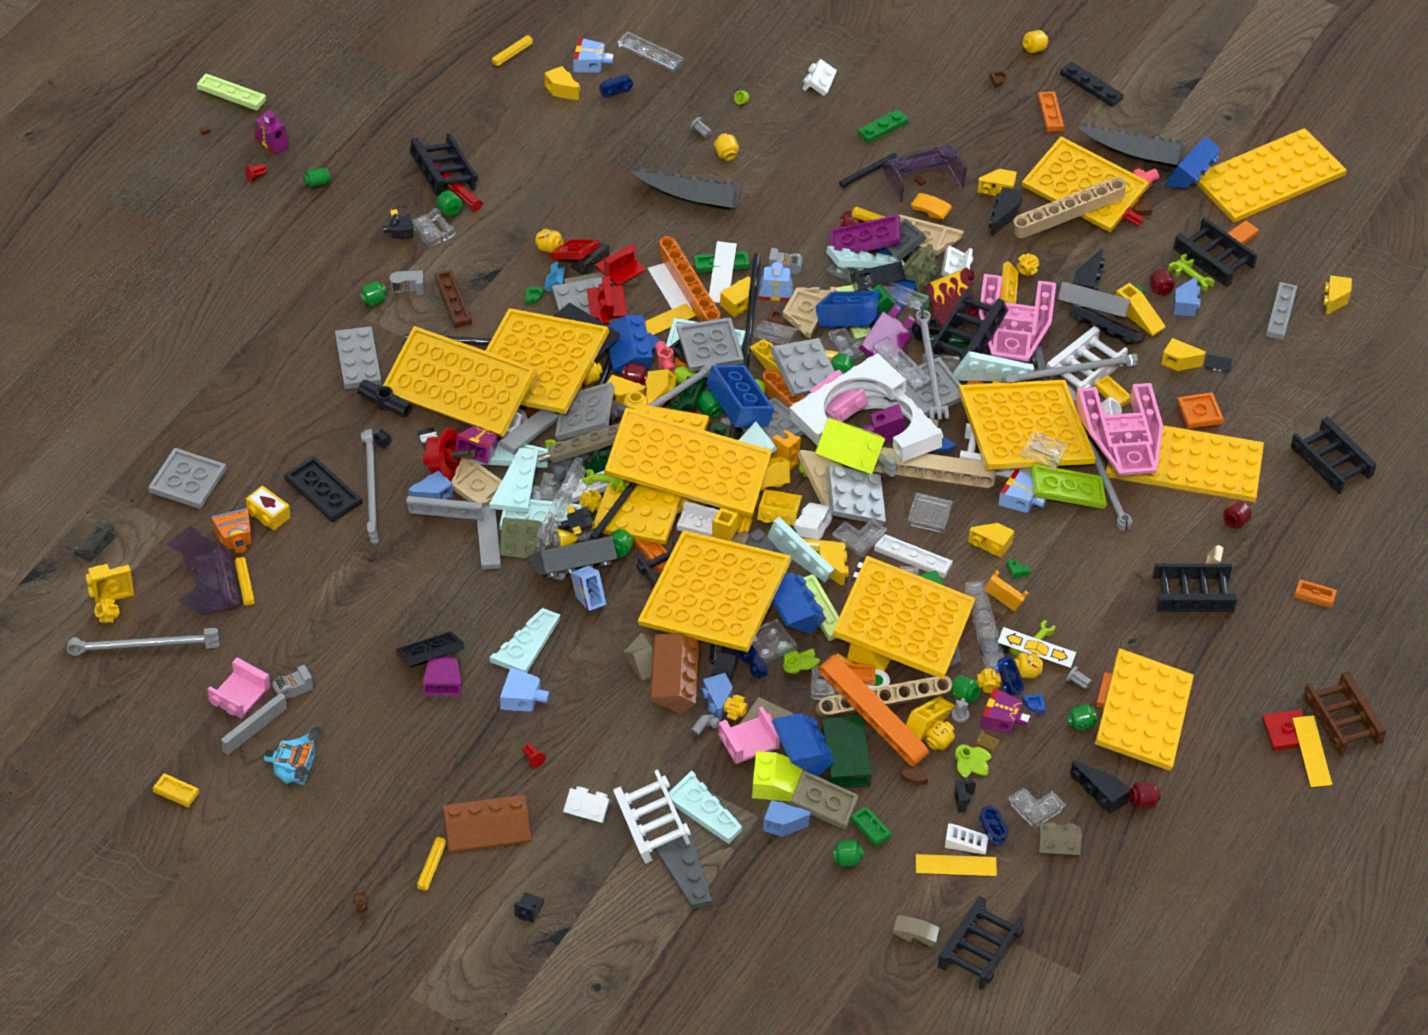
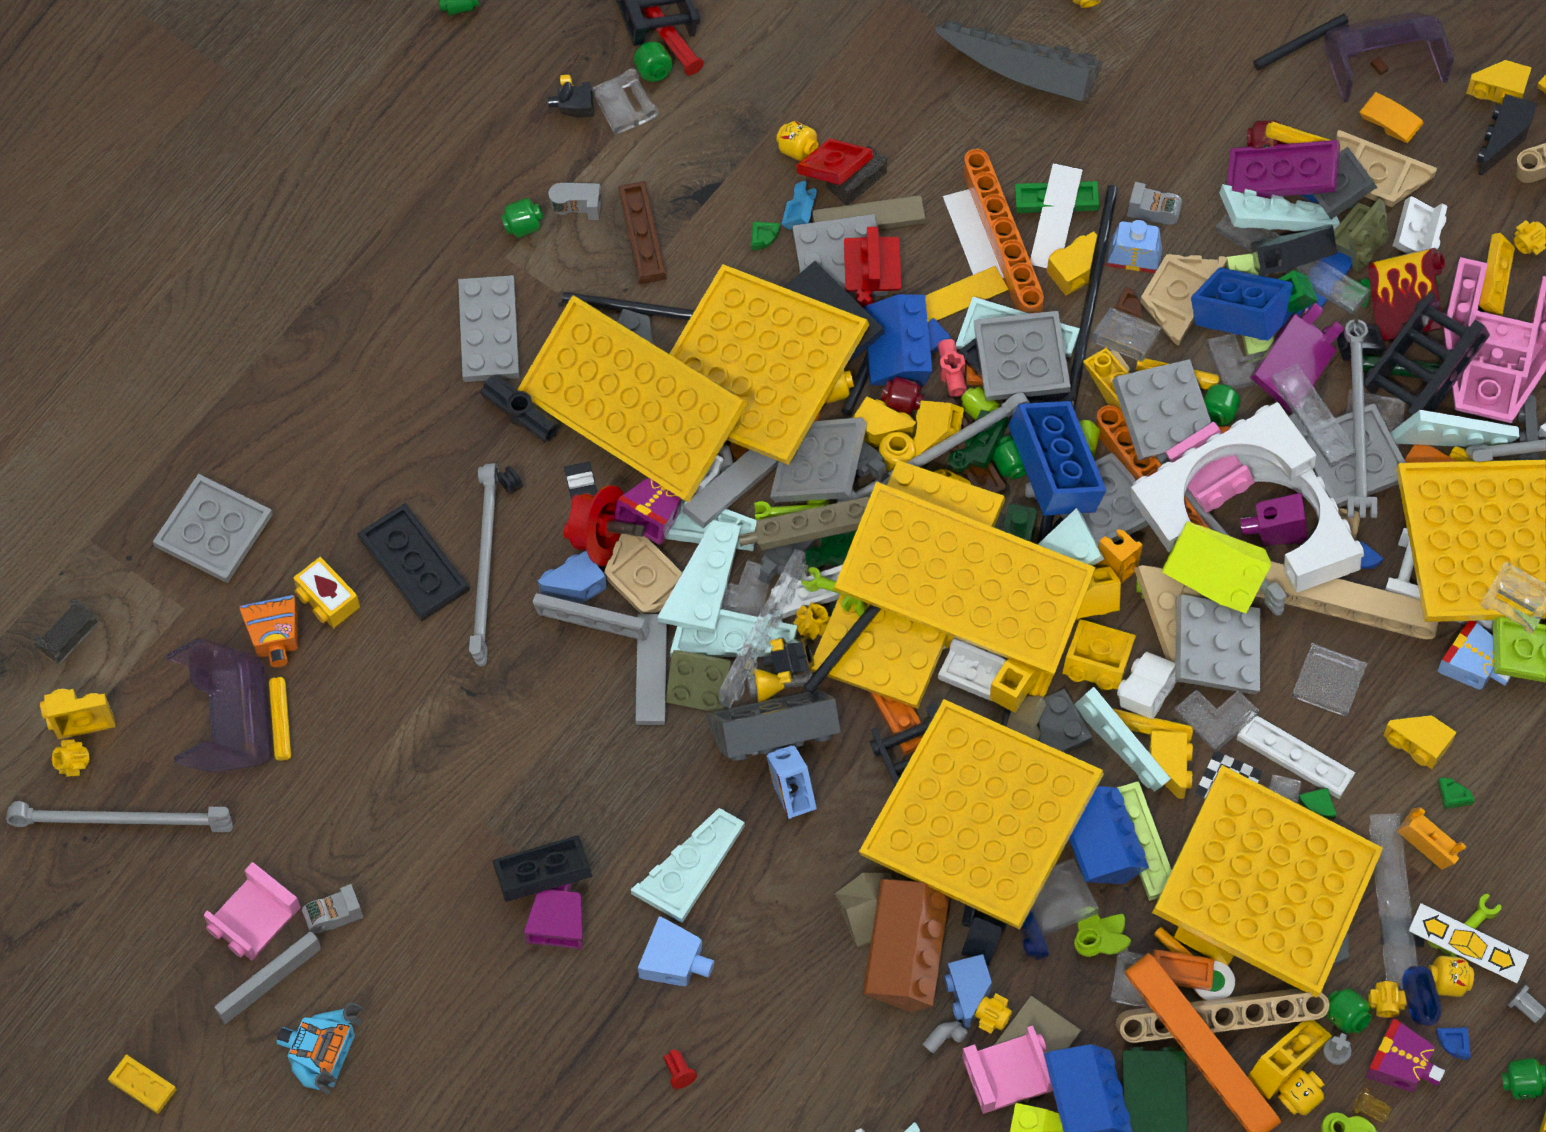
camera: 10 degrees right, 15 degrees up
red bracket [596,244,645,286] -> none
green head [610,529,634,558] -> none

